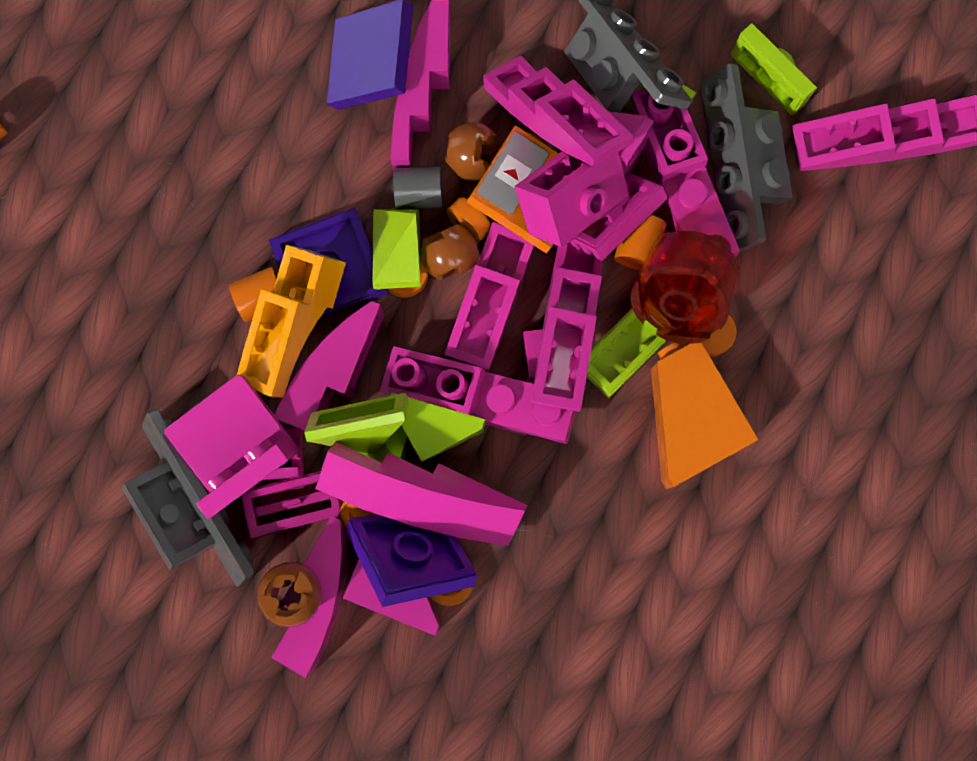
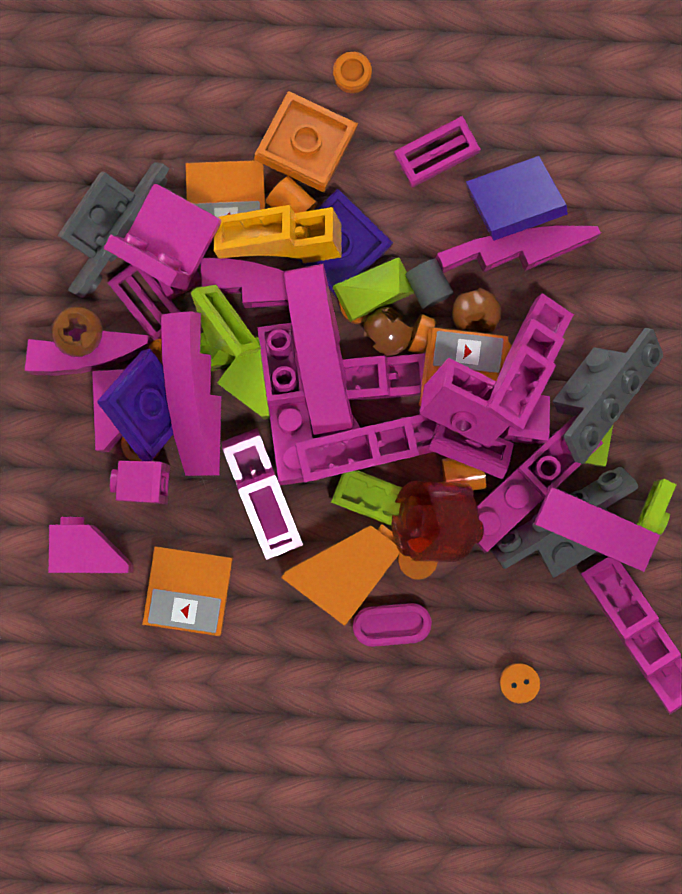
camera: 65 degrees right, 5 degrees up
none -> dark pink slope [48,517,134,573]
none -> dark pink slope [110,461,170,505]
none -> orange tile [142,546,233,636]
none -> orange tile [186,160,265,242]
none -> slope [221,428,303,560]
none -> orange tile [254,91,358,193]
none -> dark pink slope [284,264,354,435]
none -> orange tile [333,52,372,93]
none -> dark pink tile [353,603,432,647]
none -> dark pink tile [394,116,481,188]
none -> orange tile [499,663,540,704]
none -> dark pink slope [534,487,660,572]

